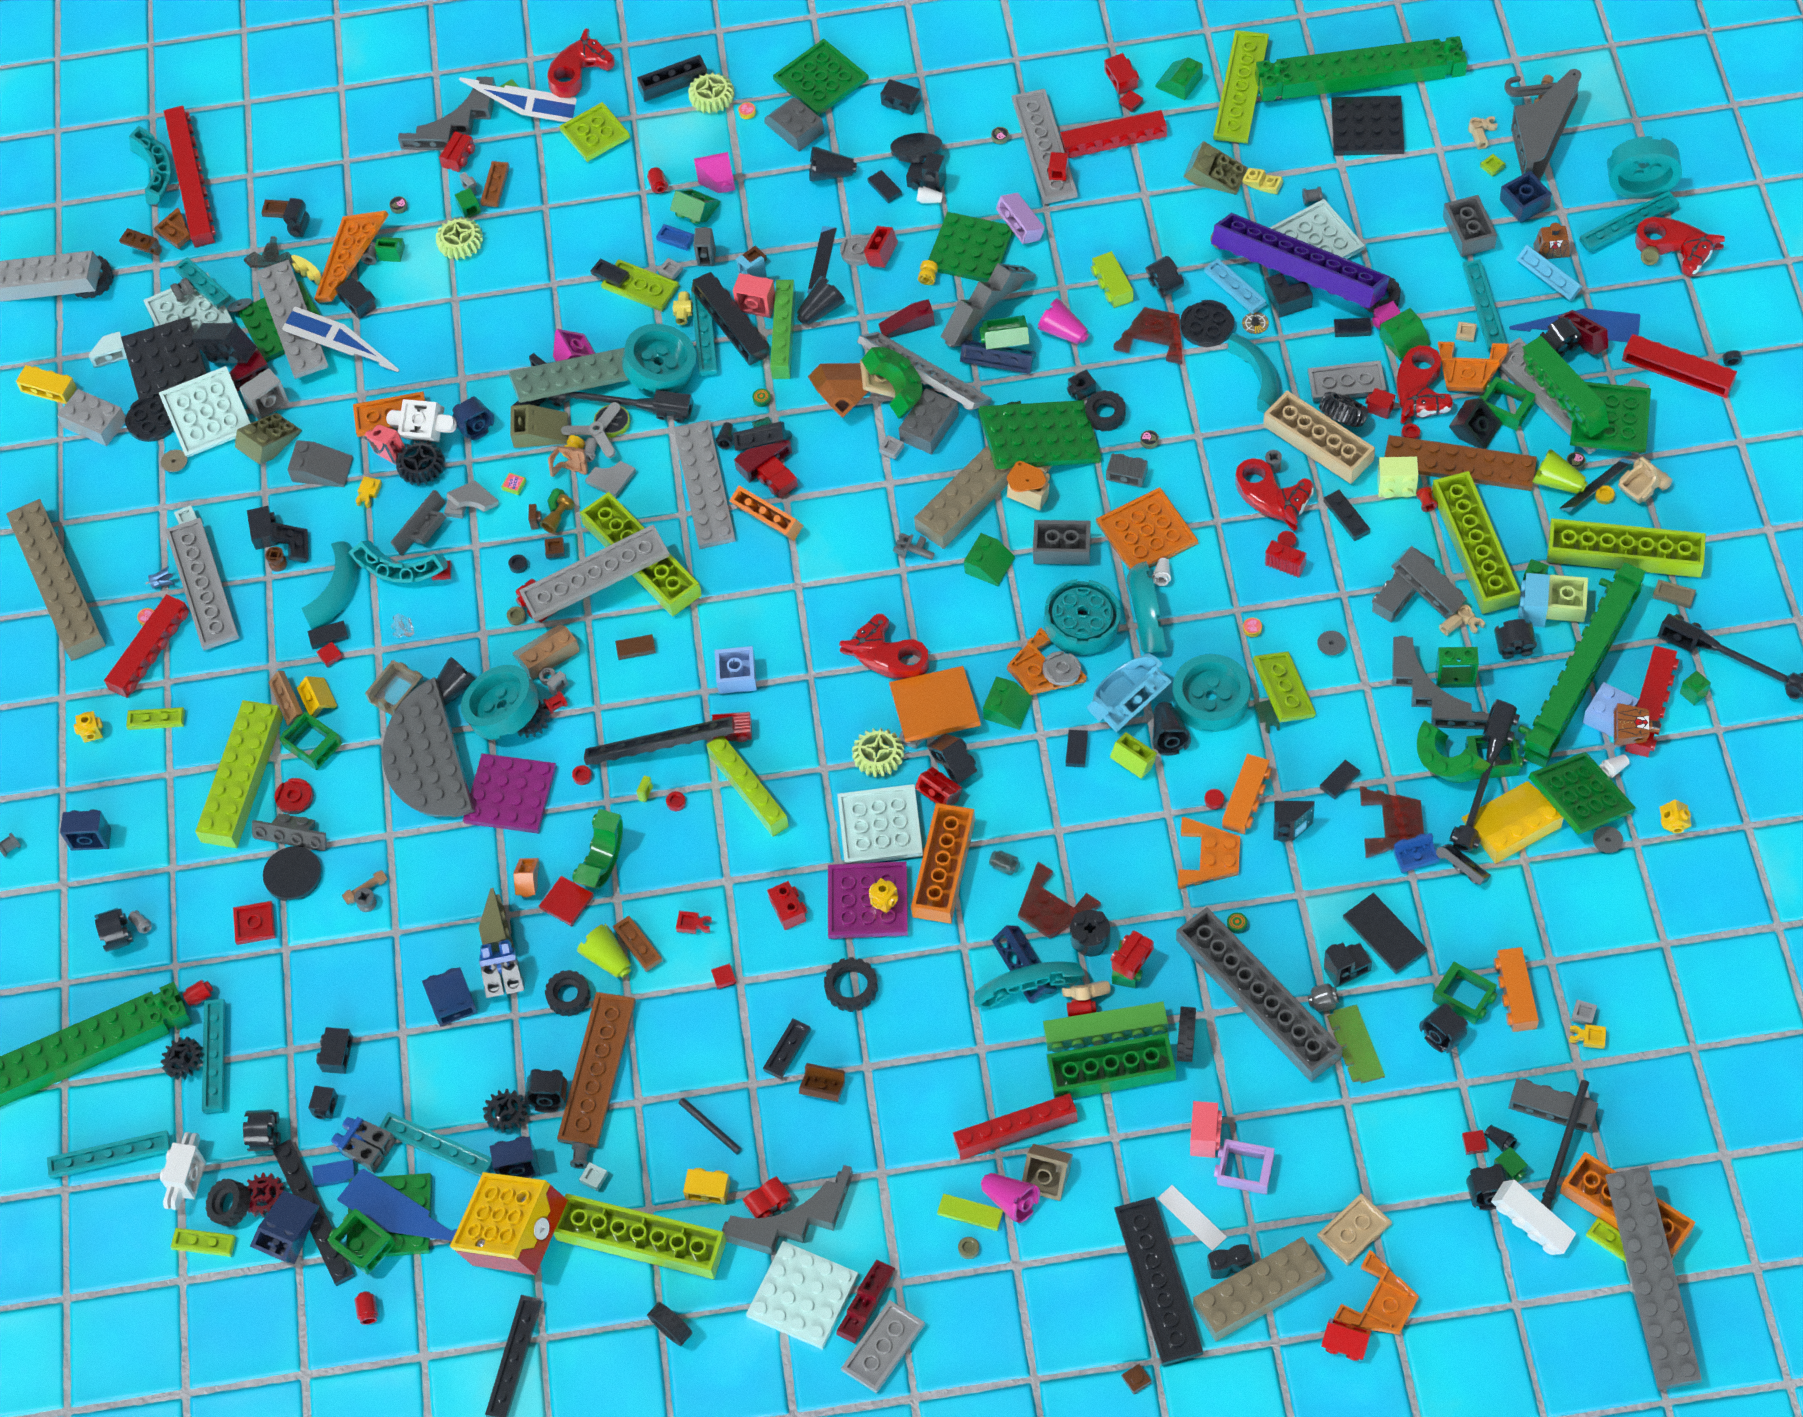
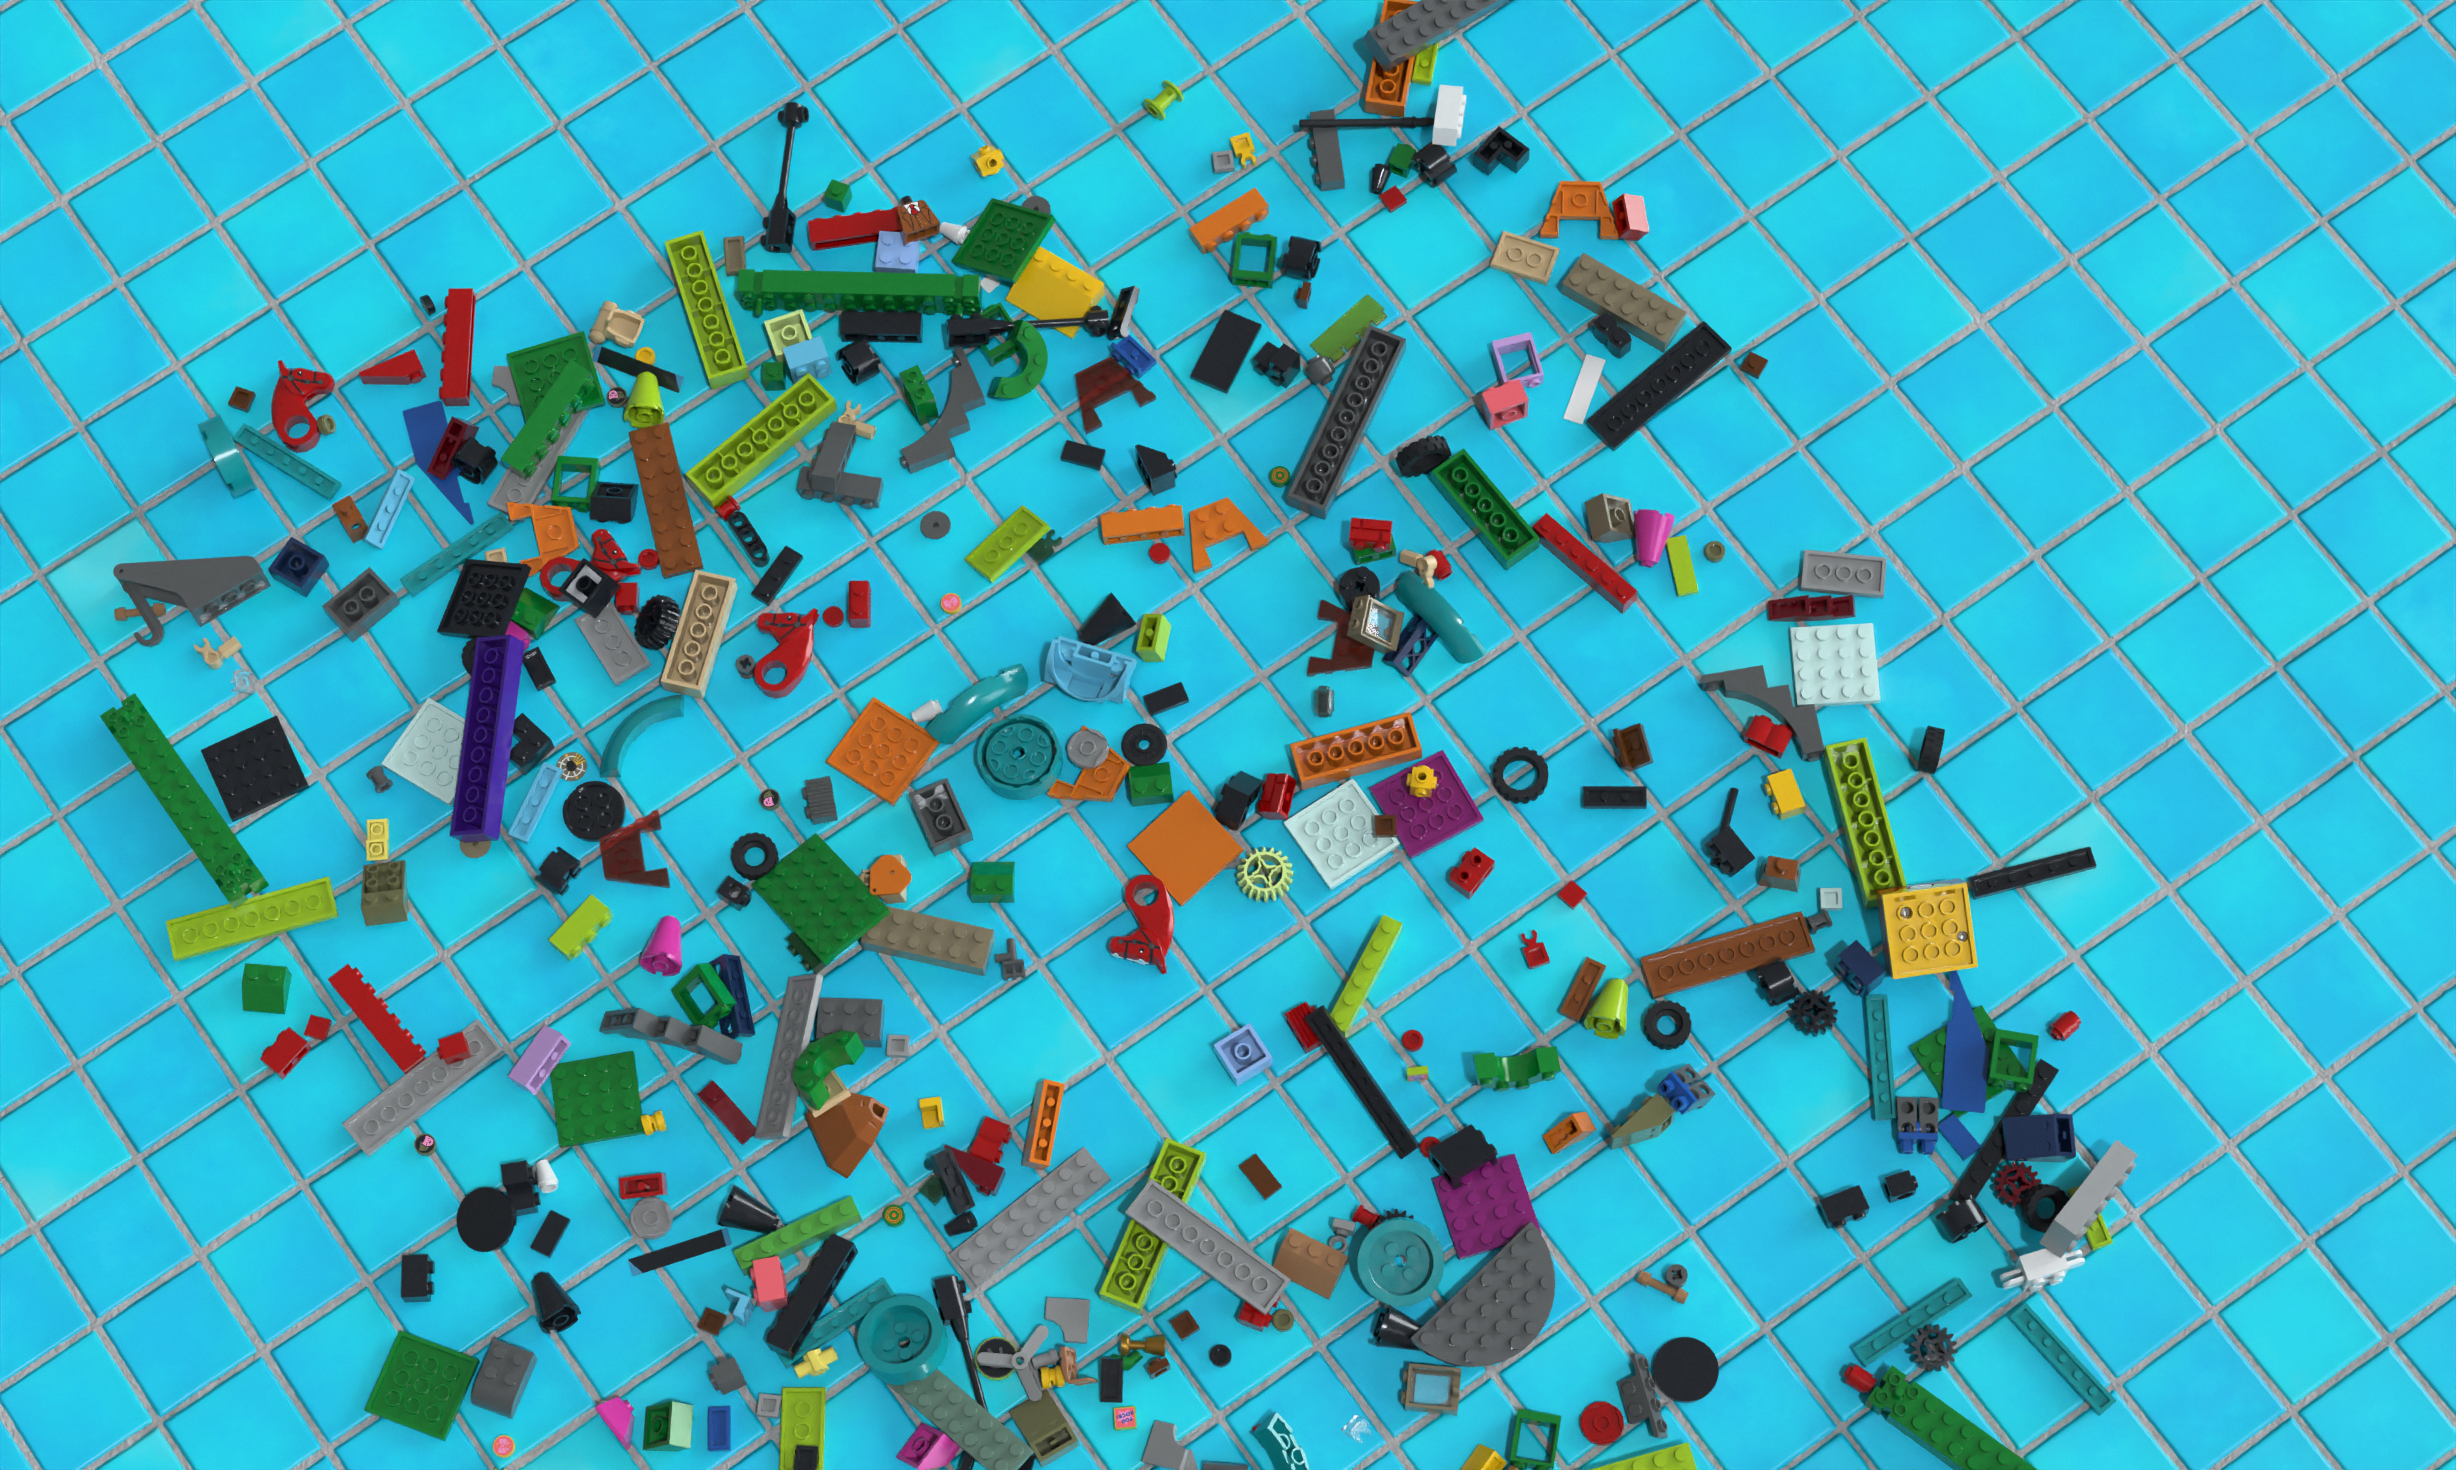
camera: 120 degrees left, 10 degrees up
red tile [233,901,276,945] -> none
dark blue slope [422,967,478,1027] -> none
red tile [539,876,594,927] -> none
bright green brick [1043,1002,1168,1052] -> none
teal brick [1173,654,1250,732] -> none
yellowish green brick [1377,457,1418,498] -> none
lime tile [1480,154,1506,177] -> none
none -> reddish brown plate [228,386,256,413]
none -> clear tile [230,669,256,695]
none -> red slope [358,349,426,385]
none -> black plate [437,559,531,639]
none -> black slope [559,558,621,618]
none -> black beam [728,511,770,567]
none -> black brick [840,310,923,343]
none -> yellow panel [919,1096,945,1129]
none -> black tile [1100,1357,1124,1403]
none -> black wheel [1122,723,1167,766]
none -> lime hose [1144,80,1183,120]
none -> reddish brown plate [1296,281,1312,309]
none -> dark tan window [1347,595,1404,654]
none -> reddish brown plate [1375,815,1397,838]
none -> black panel [1429,1124,1498,1190]
none -> black brick [1473,126,1530,176]
none -> black brick [1705,826,1755,877]
none -> dark orange torso [1758,856,1801,892]
none -> light grey brick [2039,1140,2138,1258]

